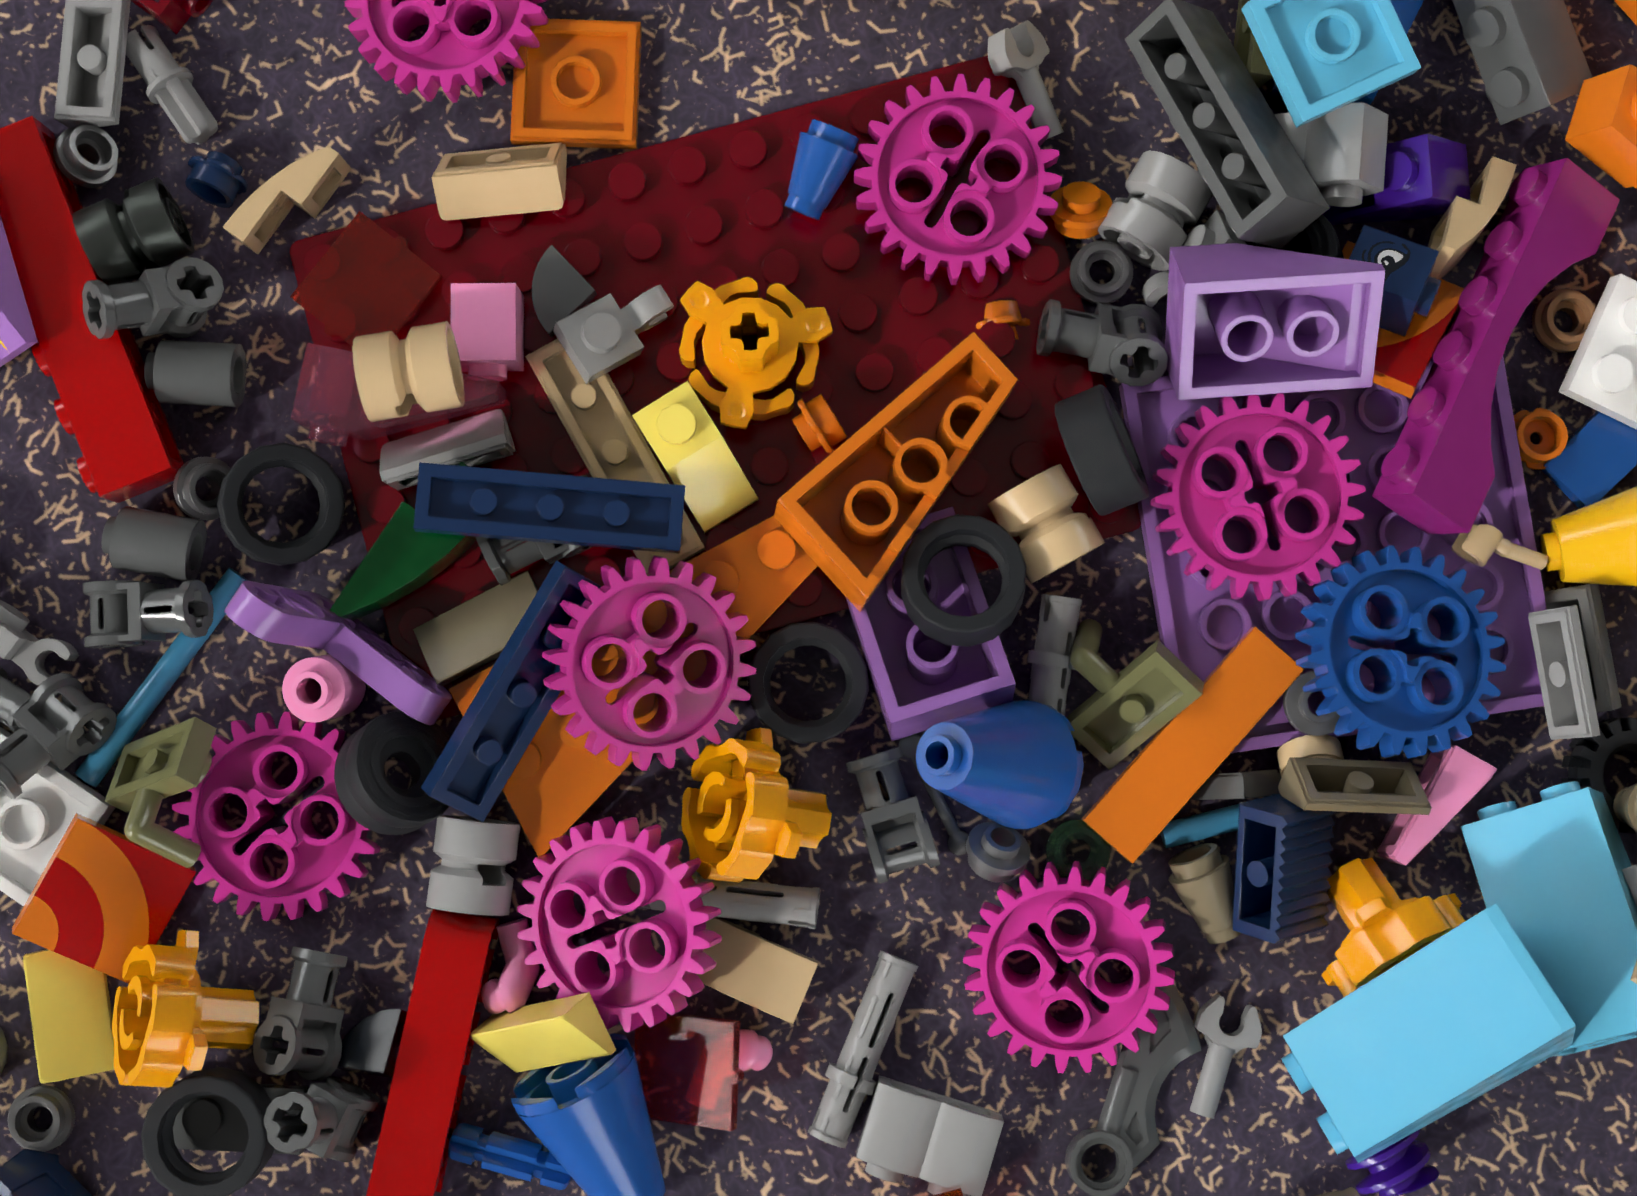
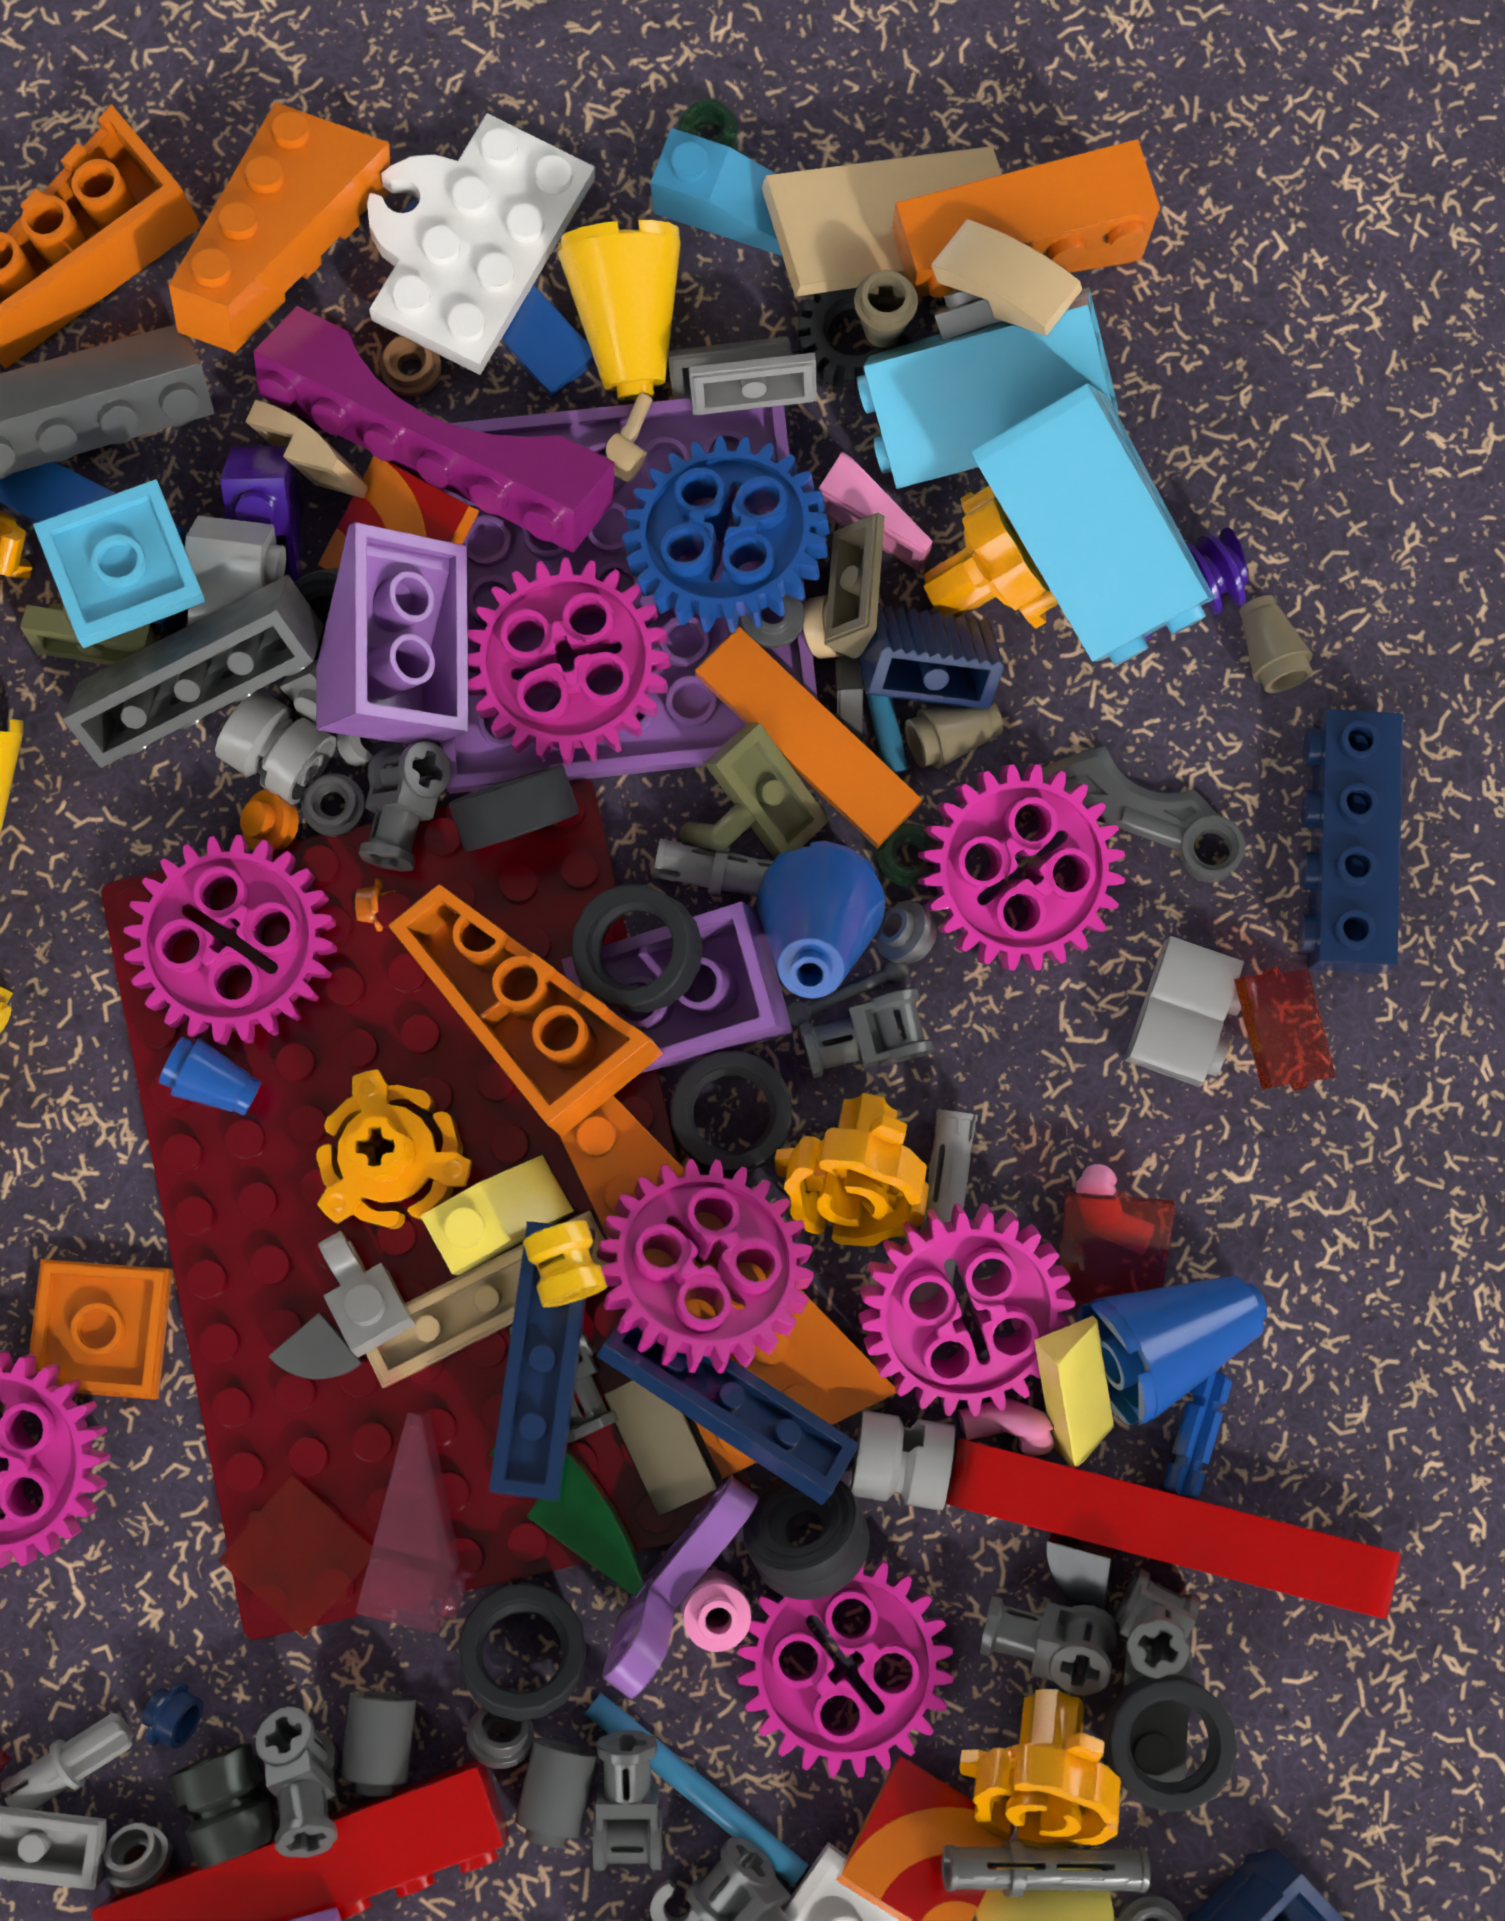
camera: 85 degrees left, 5 degrees down
olive plate [104,717,217,868] -> none
tan slope [223,146,351,254] -> none
tan wheel [352,321,465,422] -> none
light grey slope [379,409,516,490] -> none
tan slope [431,142,567,221] -> none
bright pink brick [451,283,524,382] -> none
tan slope [697,917,818,1024] -> none
orange plate [792,394,848,453] -> none
light grey pin [807,950,919,1148] -> none
light grey bar [988,20,1064,140] -> none
tan wheel [988,464,1105,584] -> none
light grey bar [1190,994,1262,1119] -> none
dark blue brick [1349,225,1442,337] -> none
orange plate [1514,408,1568,470] -> none
none -> yellow wheel [523,1220,607,1308]
none -> dark grey pin [941,1840,1150,1897]

